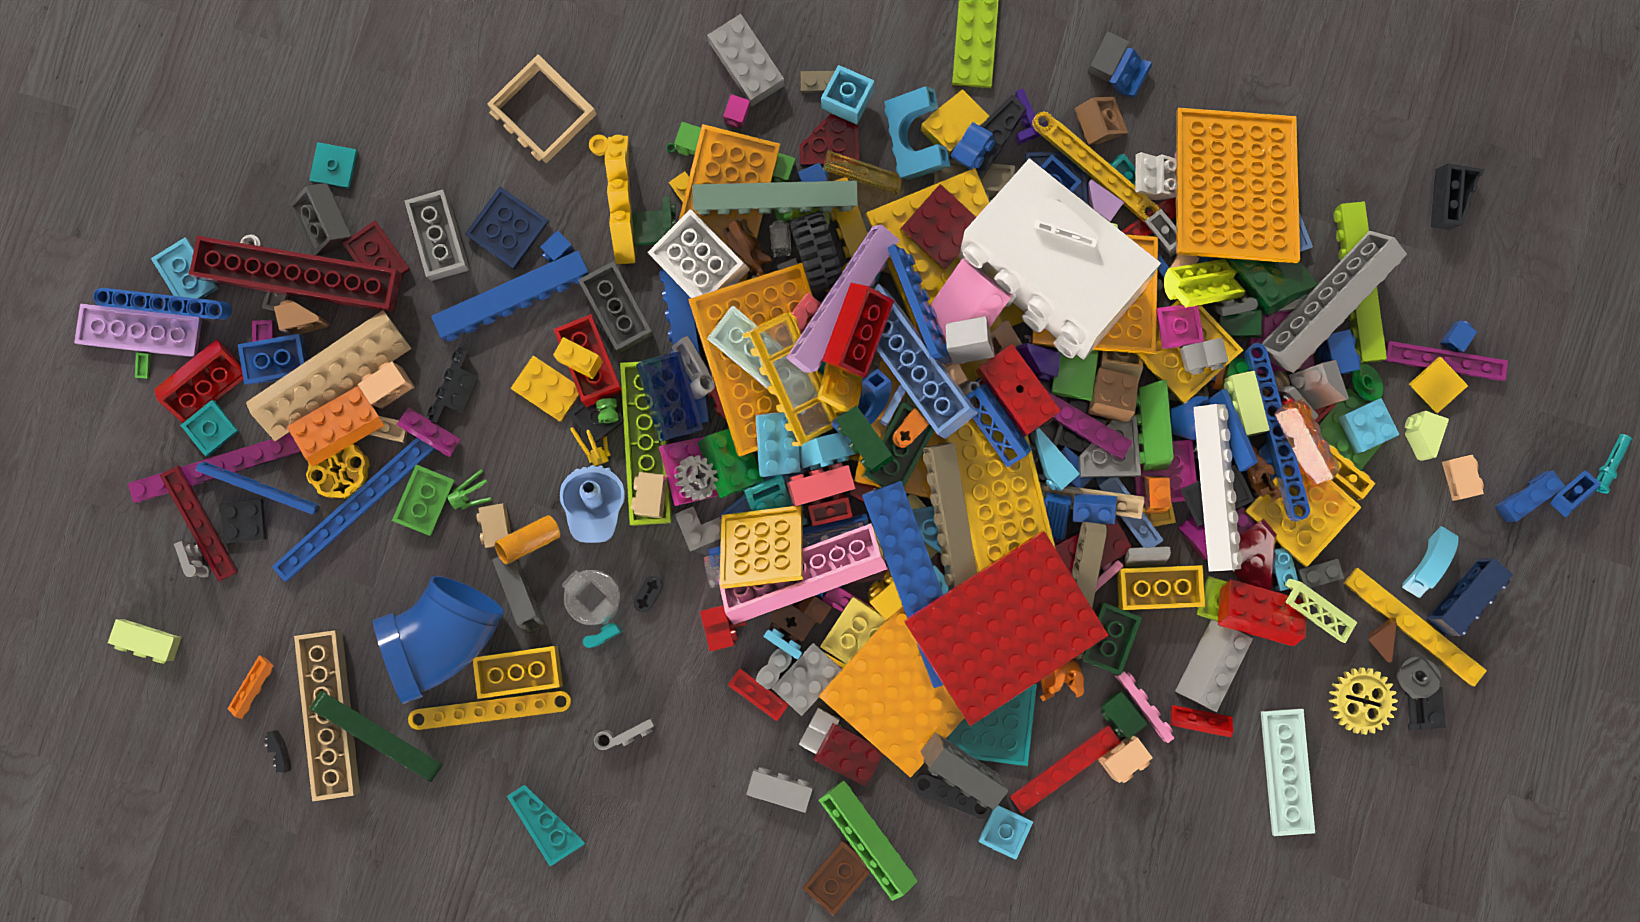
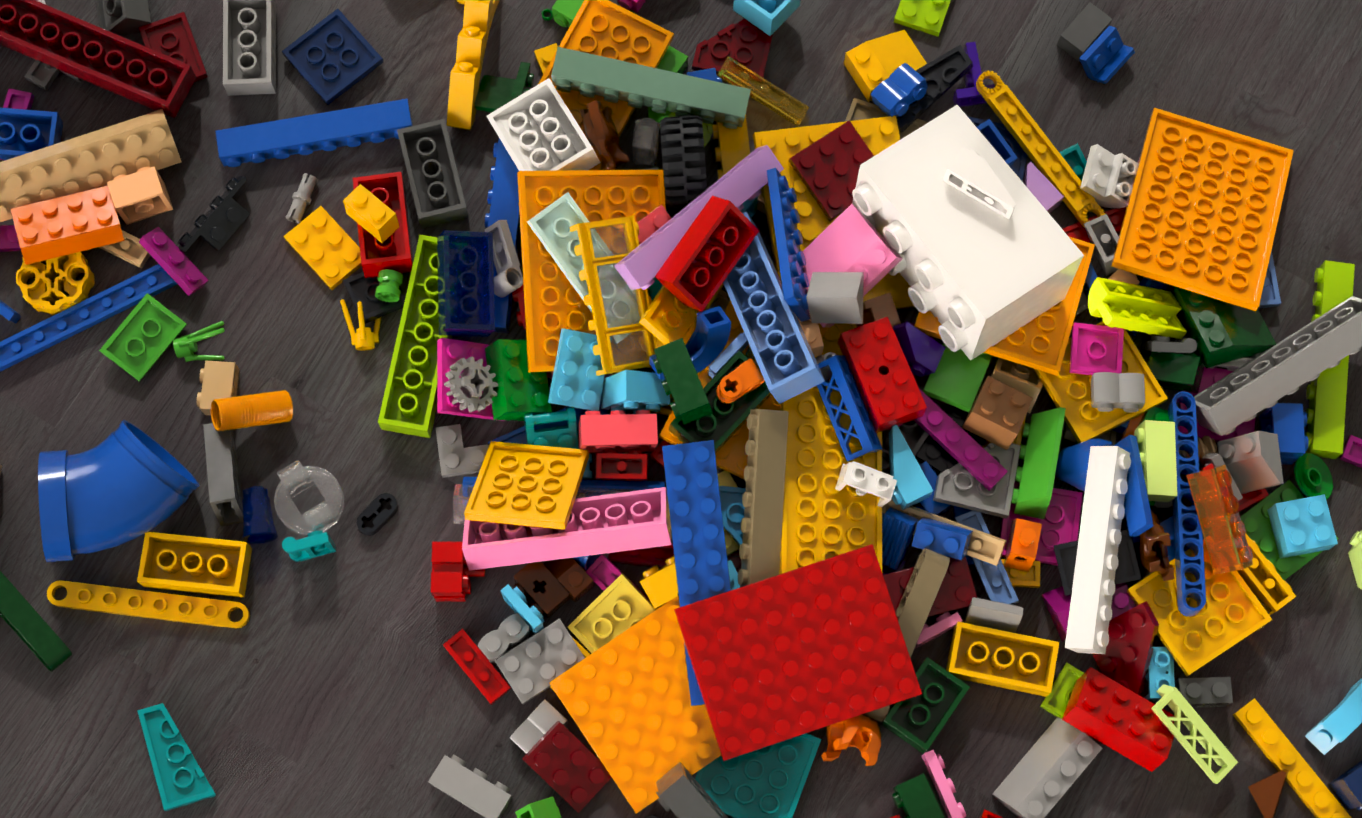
camera: 15 degrees right, 10 degrees down
medium nougat slope [274,300,331,335] -> none
blue brick [540,230,574,263] -> none
light blue piece [560,465,625,543] -> none
light grey plate [594,718,656,750] -> none
tan brick [631,472,667,519] -> none
dark azure arch [884,86,950,180] -> none
medium nougat slope [1075,97,1128,145] -> none
none -> clear blue plant [242,486,278,544]
none -> light grey pin [286,173,318,224]
none -> white window [835,461,897,507]

